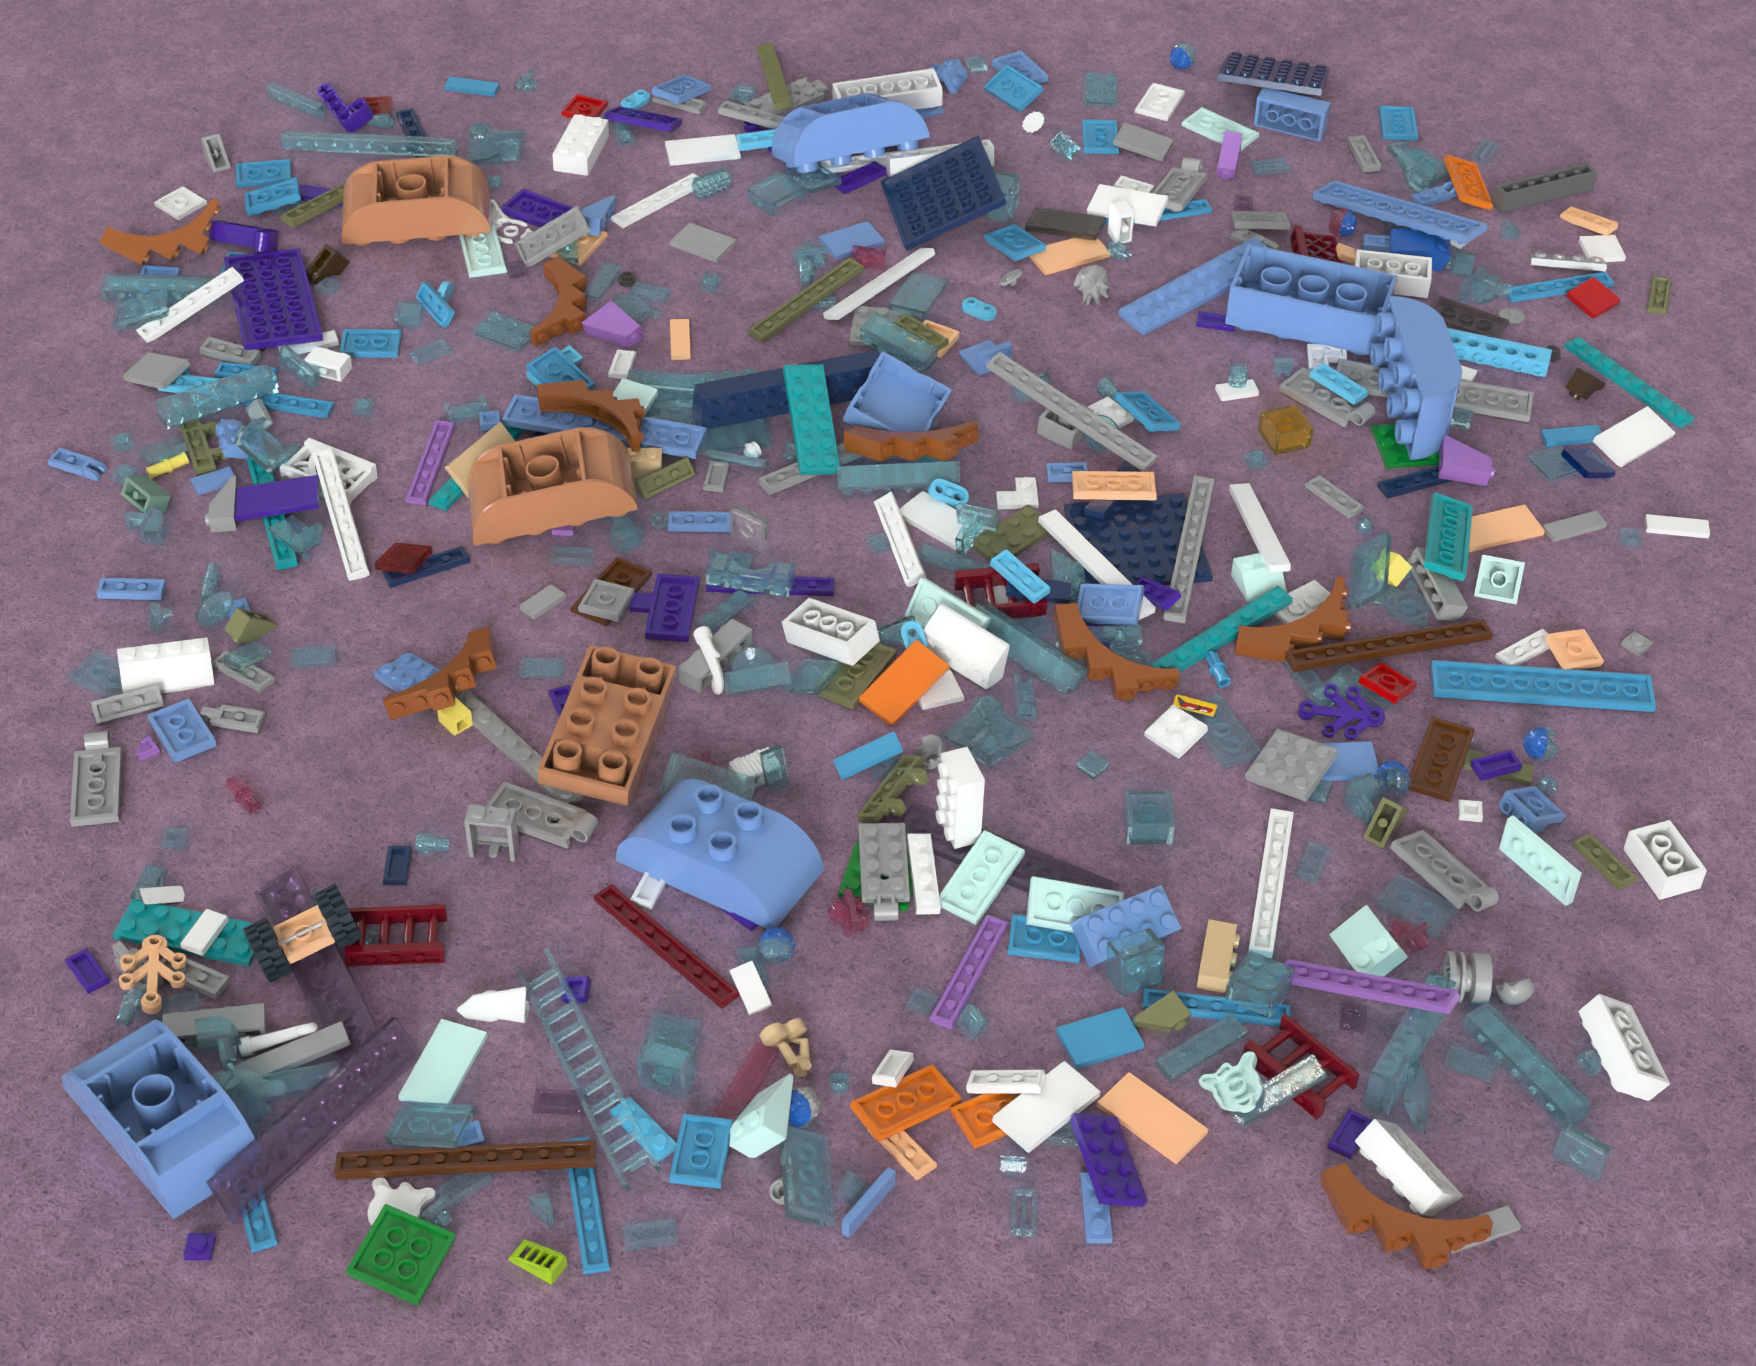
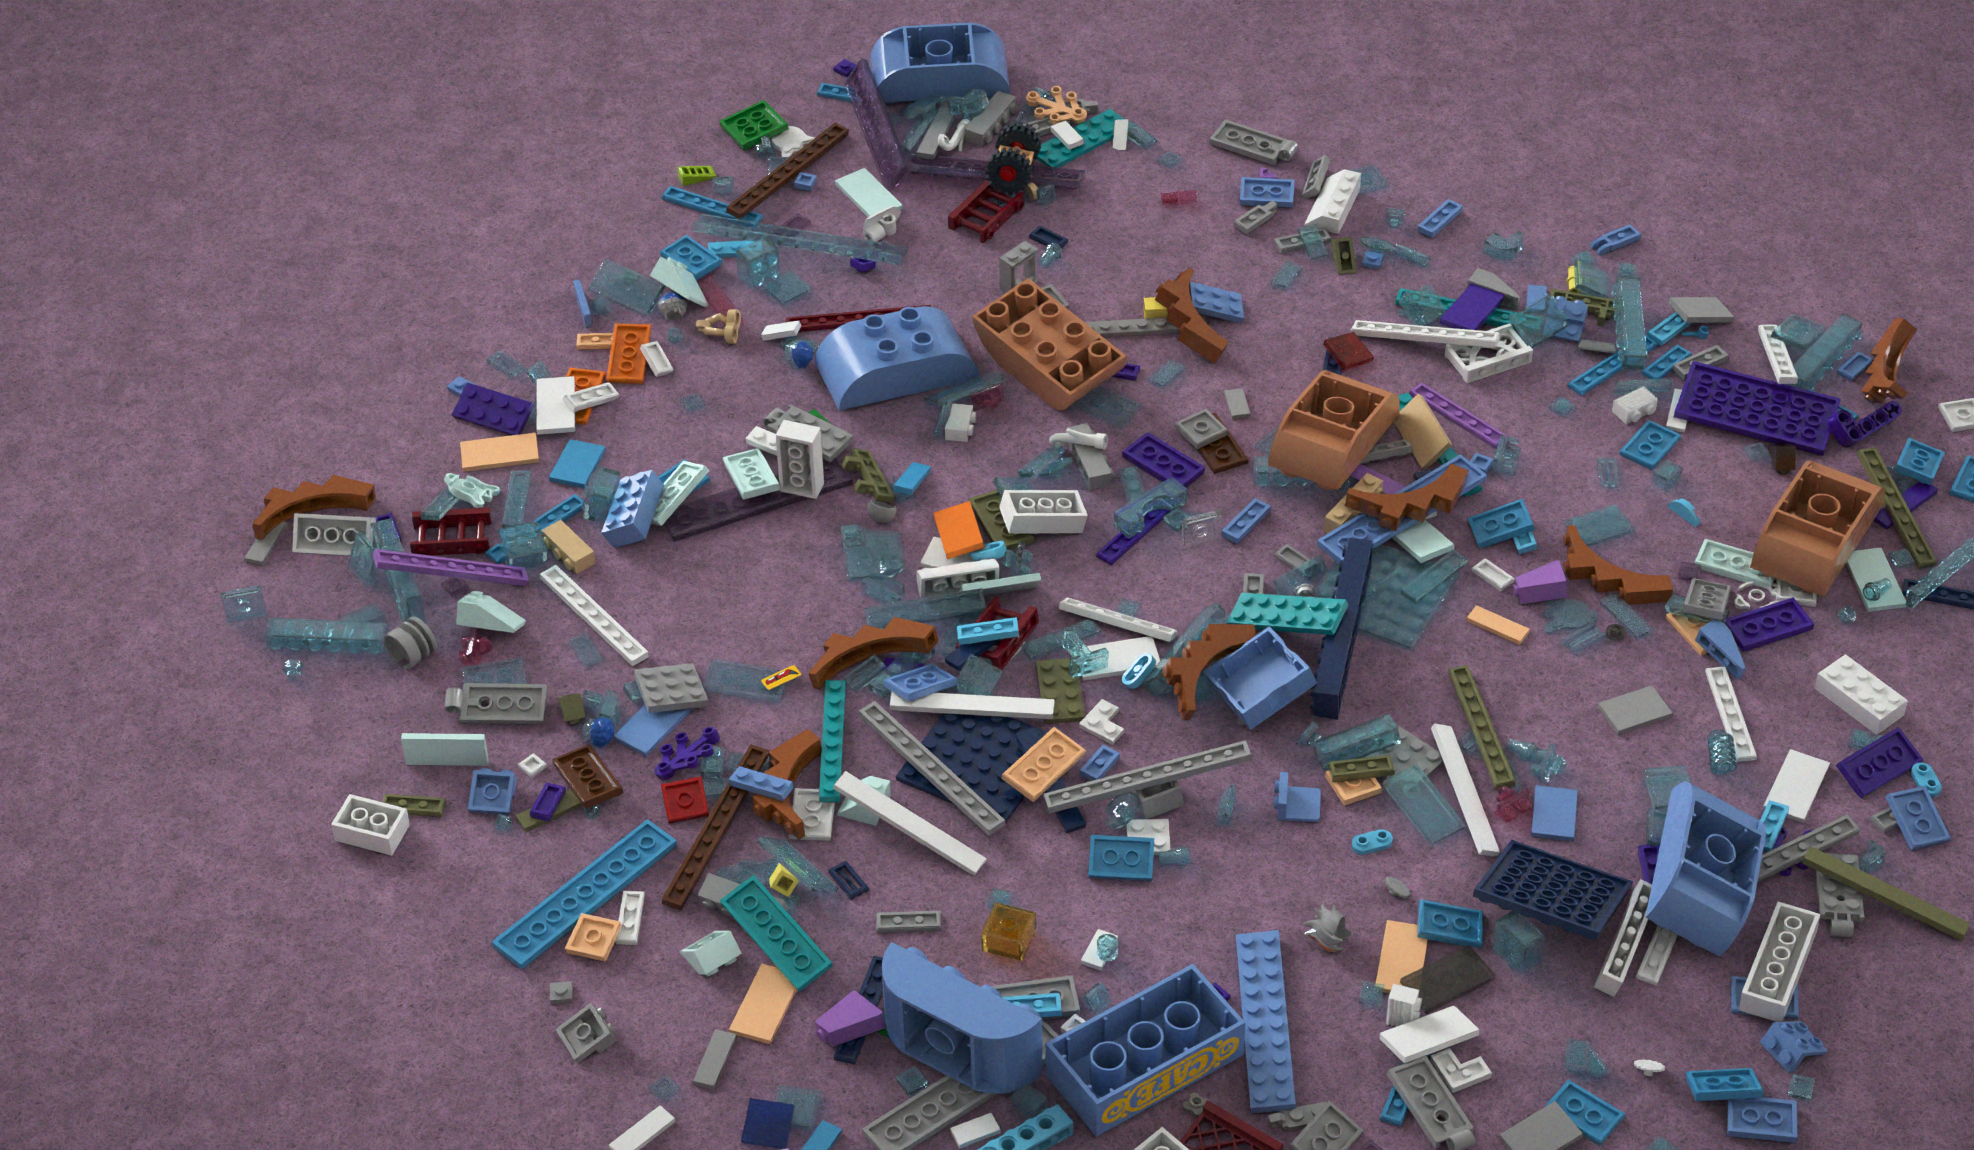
camera: 130 degrees right, 0 degrees up
dark purple tile [65,948,110,994] -> none
sand green brick [121,476,171,514] -> none
clear light blue tile [385,1101,476,1148] -> none
dark azure tile [415,281,455,328] -> none
clear light blue slope [466,123,525,165] -> none
red tile [561,94,608,118] -> none
clear light blue tile [622,1218,678,1251] -> none
dark purple tile [630,592,653,613] -> none
olive tile [635,456,696,500] -> none
clear light blue hinge [651,513,668,529] -> none
clear light blue tile [699,271,722,293] -> none
clear pink hips [827,889,869,937] -> none
medium lavender tile [929,915,1009,1030] -> none
clear light blue tile [956,1004,990,1039] -> none
clear light blue plate [1077,751,1109,780] -> none
clear light blue brick [1123,791,1175,844] -> none
olive slope [1132,990,1191,1033] -> none
dark purple tile [1134,577,1182,611] -> none
white plate [1144,705,1208,759] -> none
dark azure axle [1205,650,1231,688] -> none
clear light blue hinge [1355,516,1373,535] -> none
light grey hair [1494,977,1534,1005] -> none
blue piece [1523,727,1560,762] -> none
white brick [1578,994,1670,1101] -> none
none -> light grey plate [556,1003,618,1063]
none -> medium blue plate [728,766,794,801]
none -> dark blue tile [828,861,869,900]

